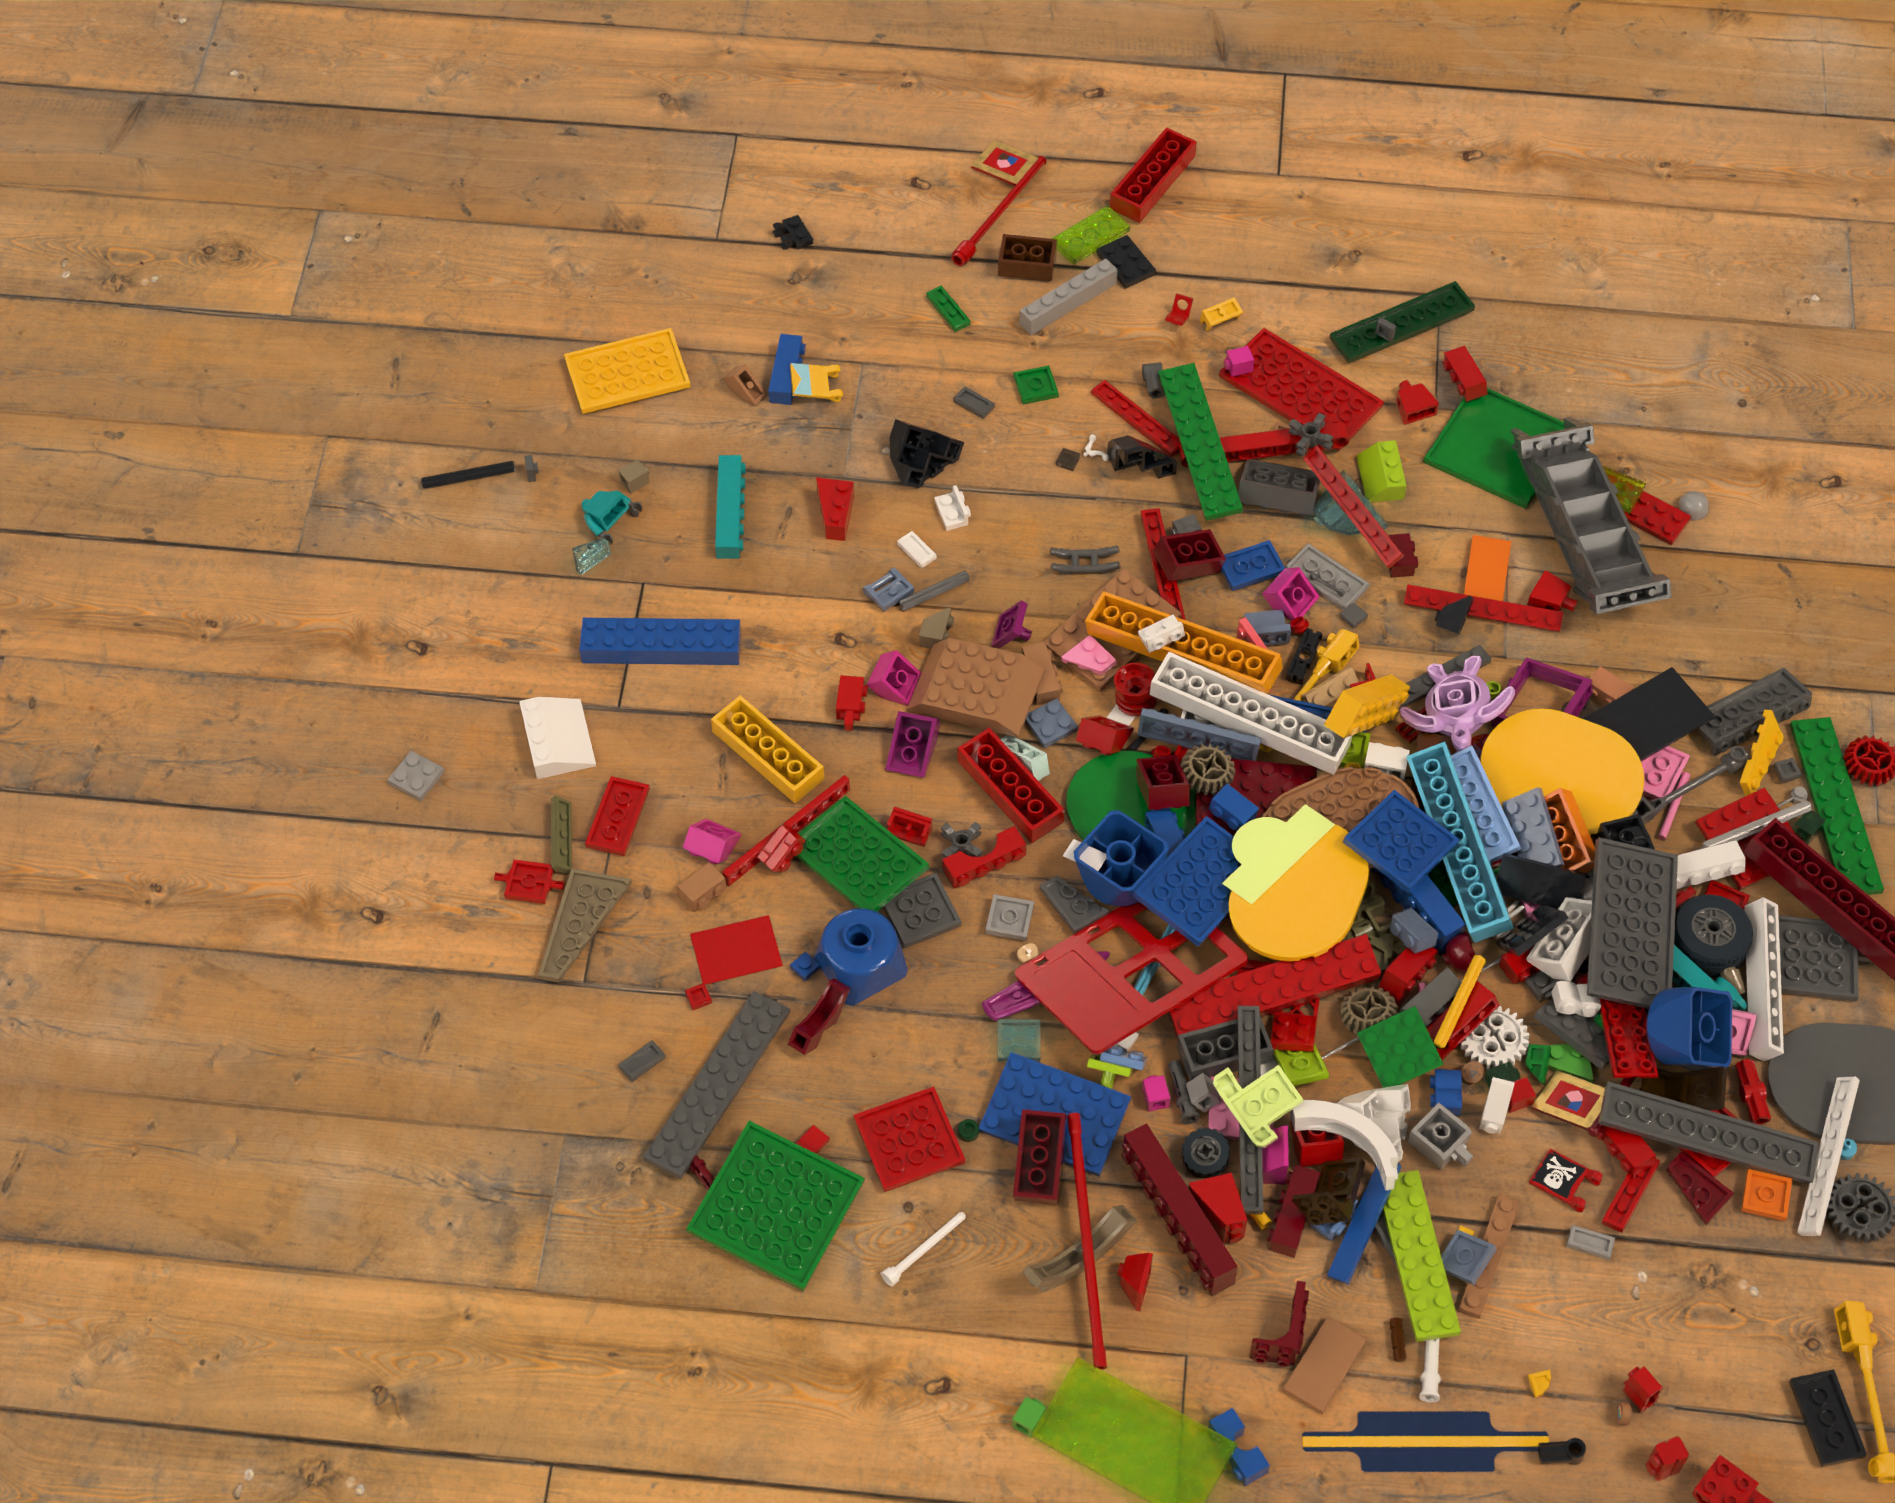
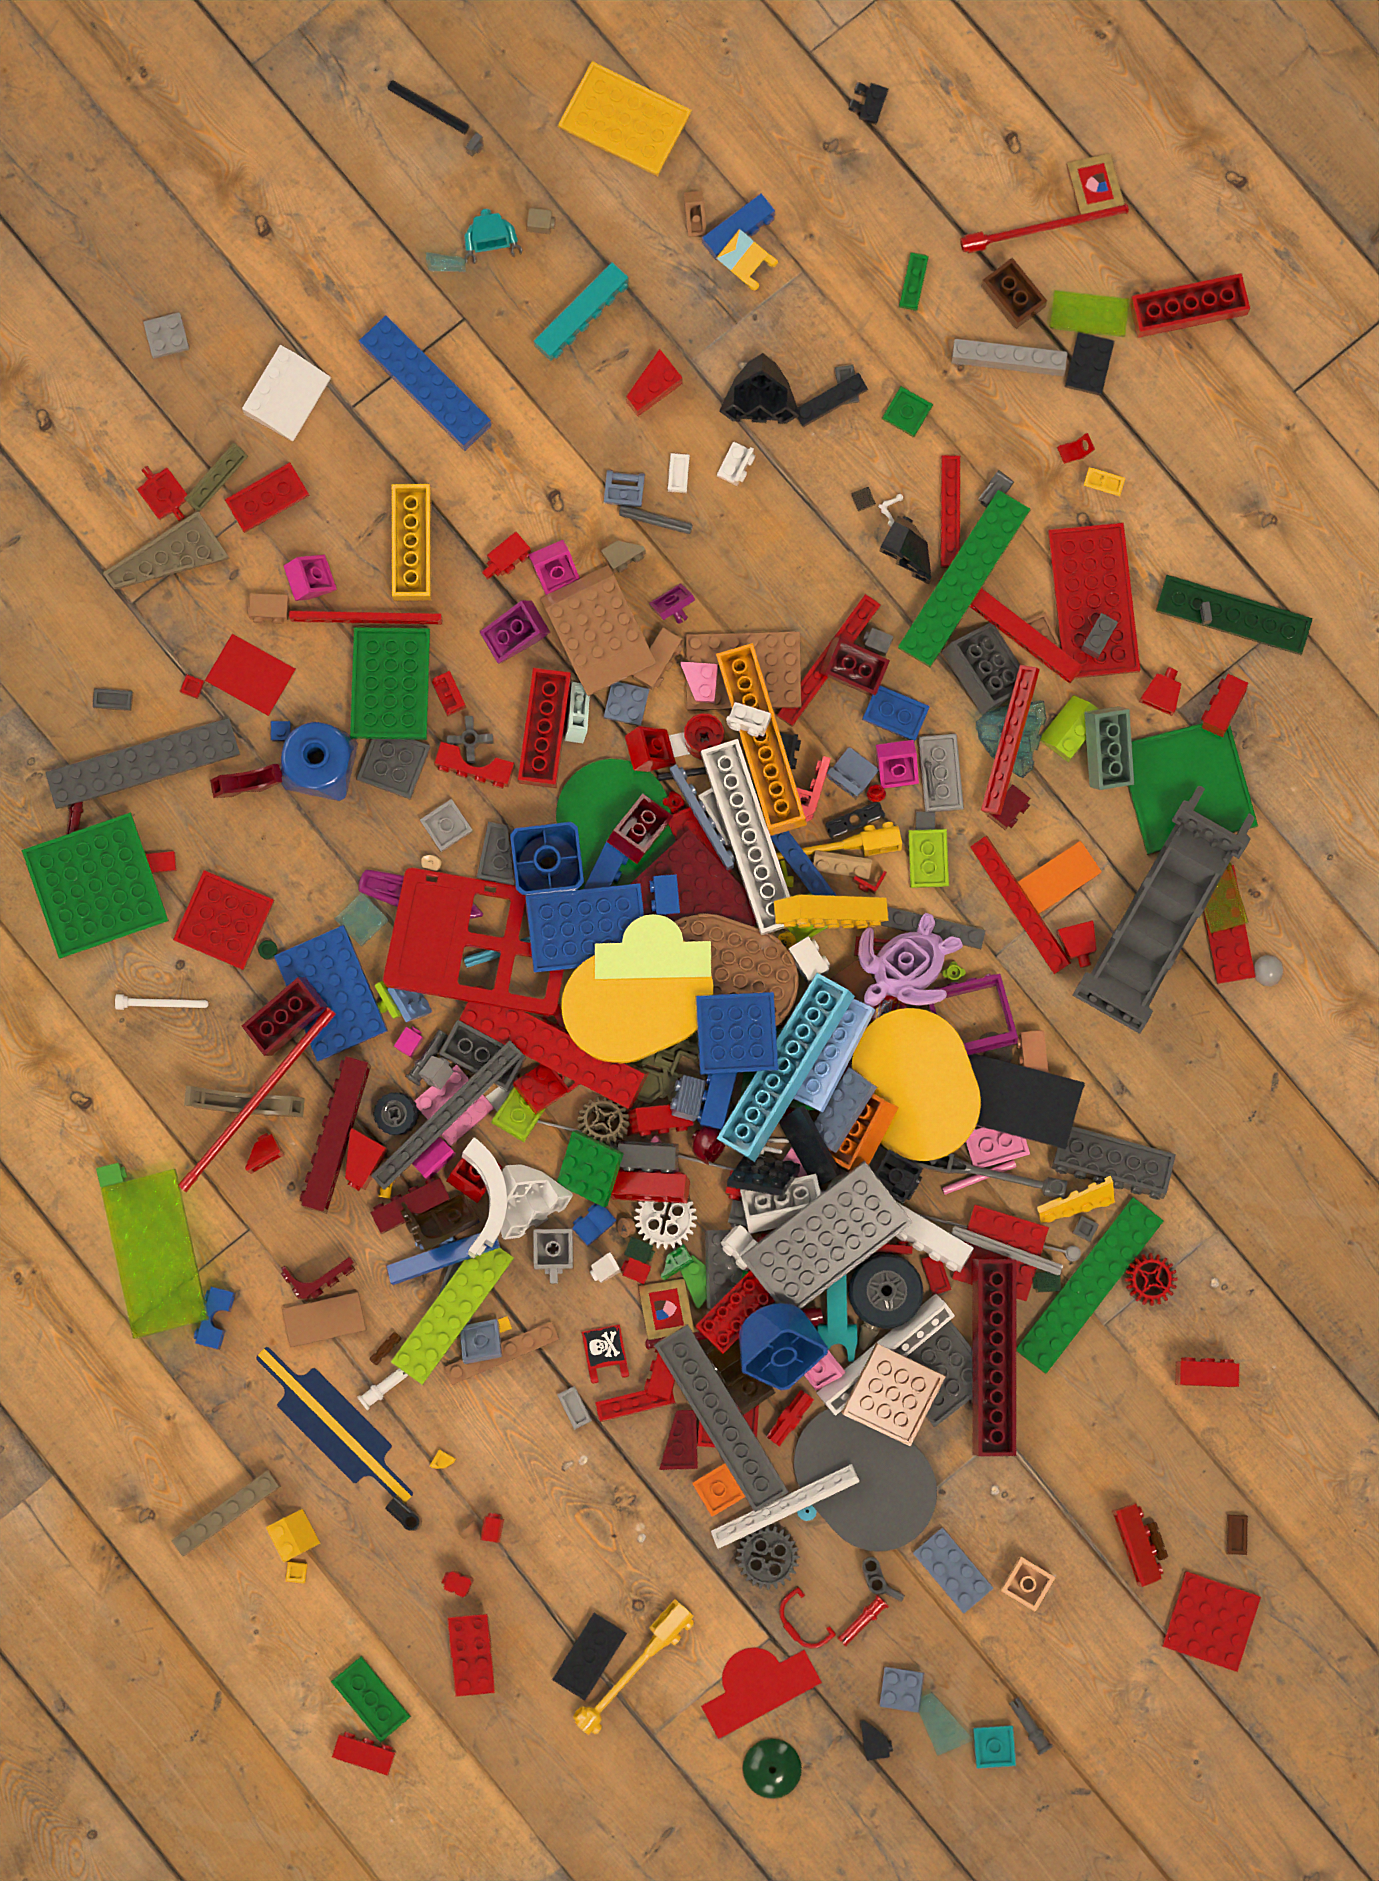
camera: 45 degrees right, 25 degrees up
red brick [758,824,806,873] -> none
dark grey piece [1049,545,1121,574] -> none
white sticker [1063,839,1106,871] -> none
dark tan gear [1180,743,1235,796] -> none
yellowish green piece [1213,1065,1304,1148] -> none
dark pink brick [1224,346,1254,377] -> none
dark grey pin [1289,413,1333,456] -> none
yellow axle [1434,955,1486,1048] -> none
black slope [1435,596,1474,635] -> none
none -> black plate [797,372,868,427]
none -> plate [841,1343,946,1446]
none -> lime tile [908,829,949,888]
none -> dark grey brick [1081,613,1118,659]
none -> sand green brick [1085,706,1134,790]

